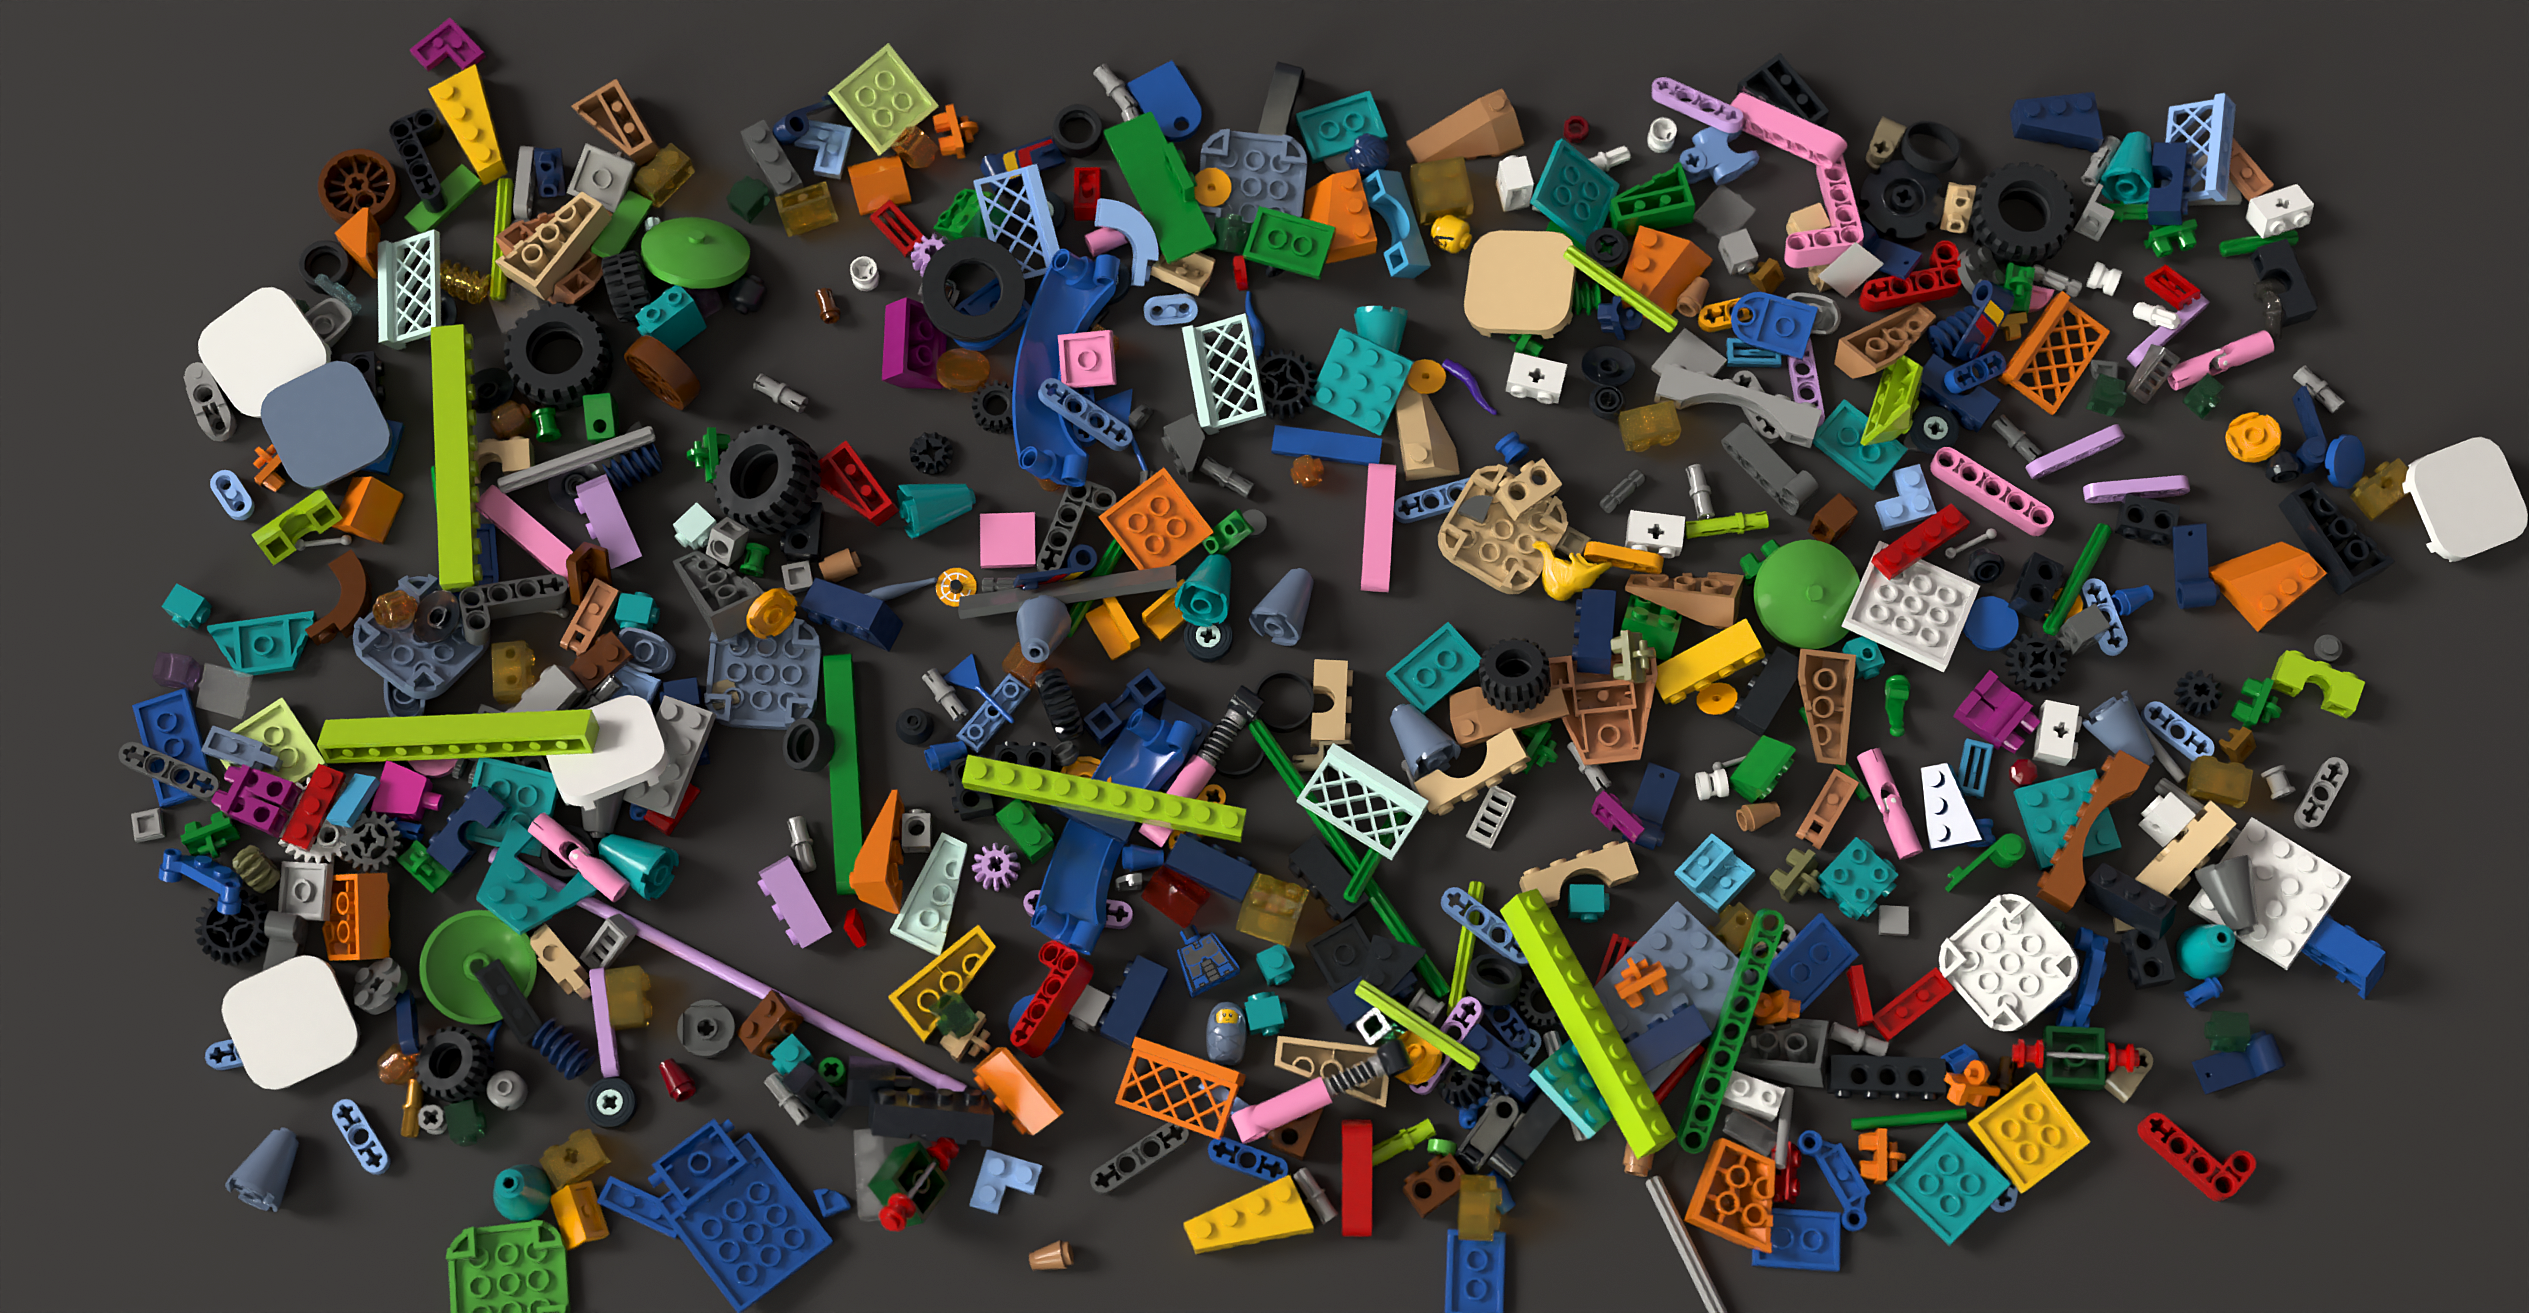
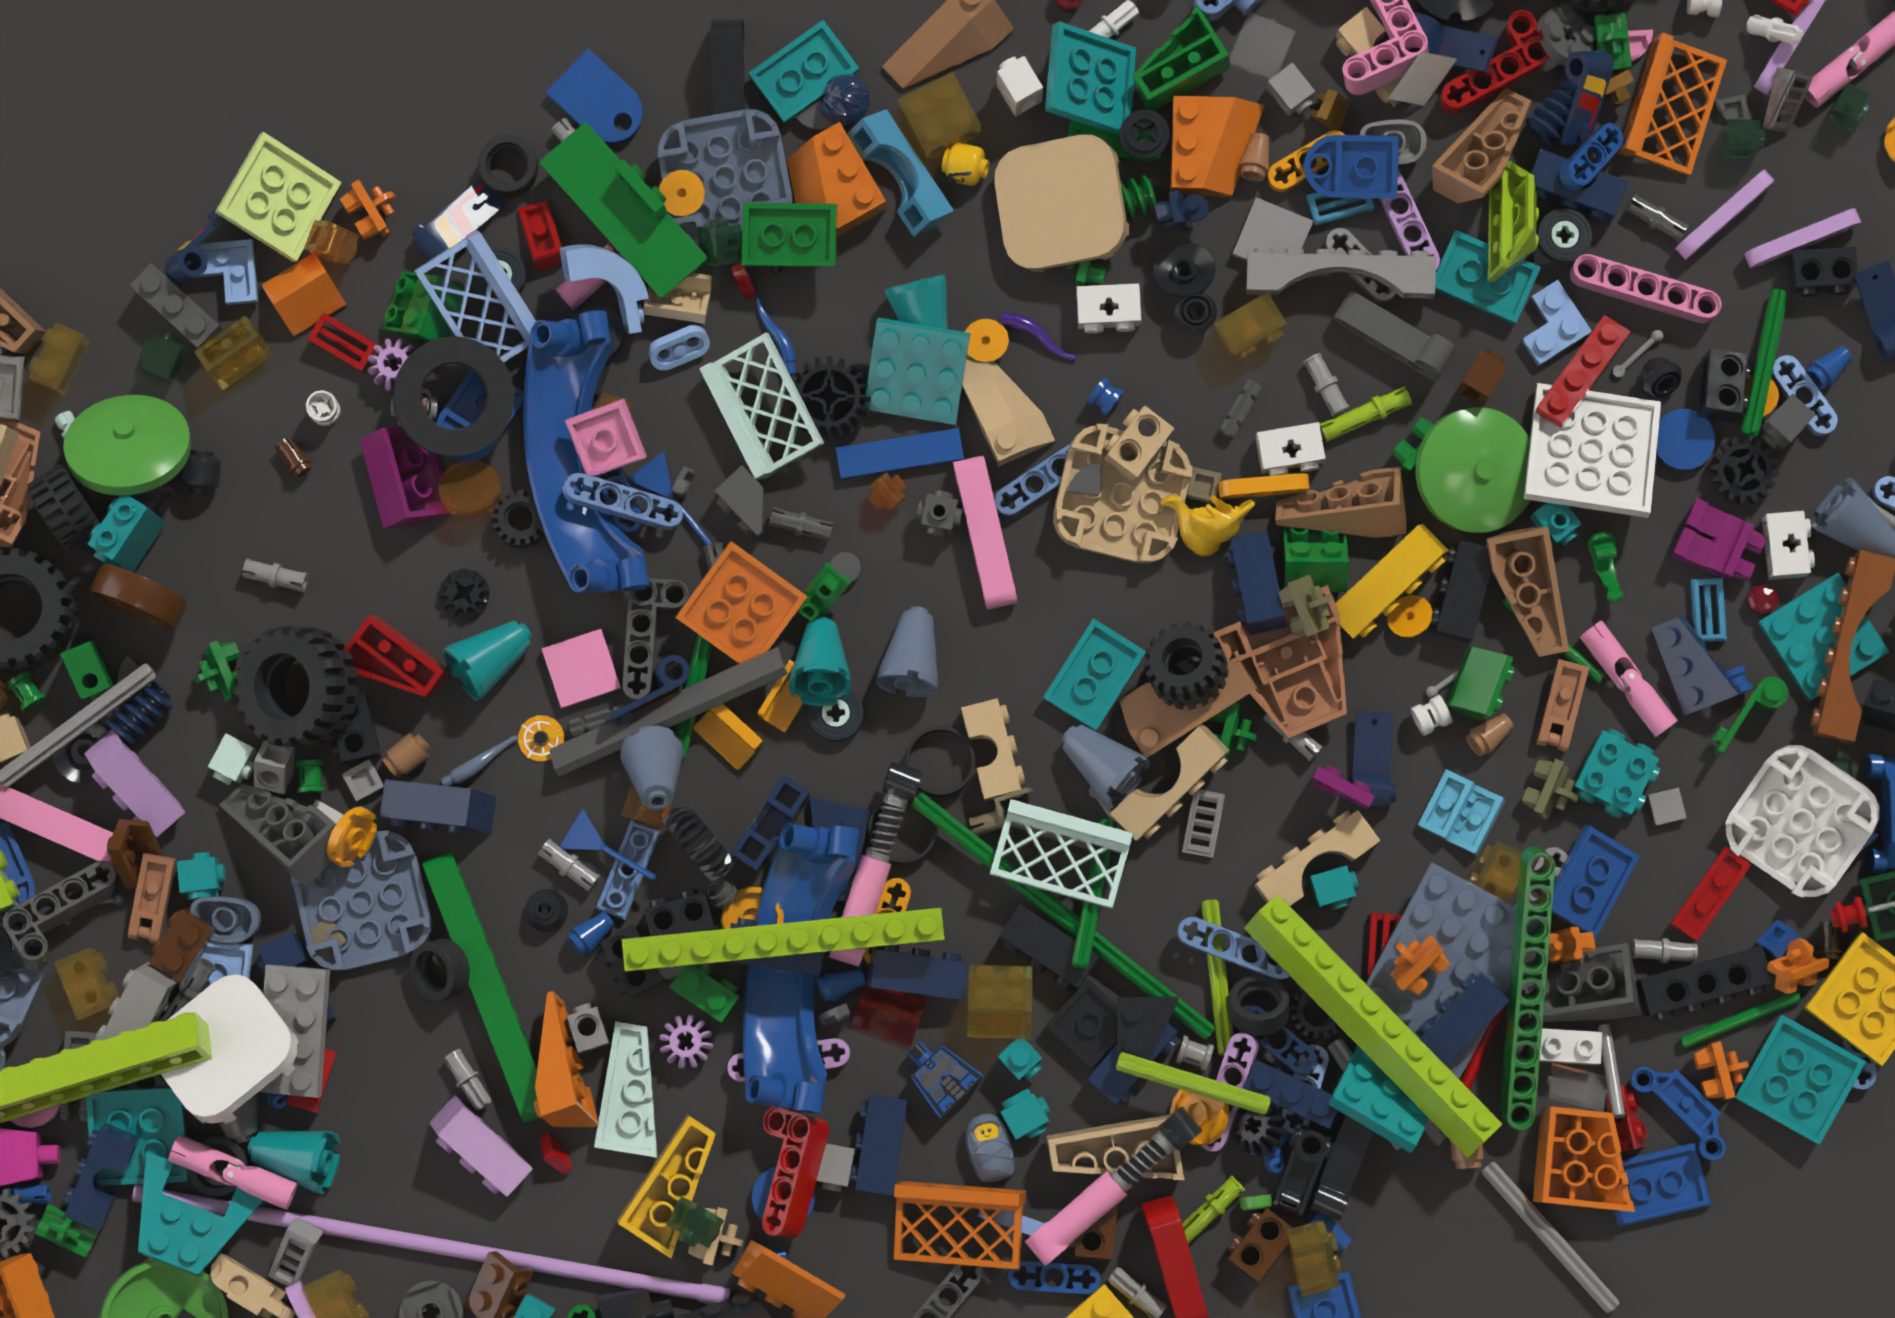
camera: 15 degrees left, 10 degrees up
bright green tile [591,190,653,258] -> none
light grey pin [1094,64,1138,112] -> none
clear green brick [1355,1007,1405,1048] -> none
lime axle [1563,245,1678,333] -> none
red tile [1847,965,1874,1027] -> none
light grey axle [2033,264,2082,297] -> none
none -> dark grey brick [916,490,963,538]

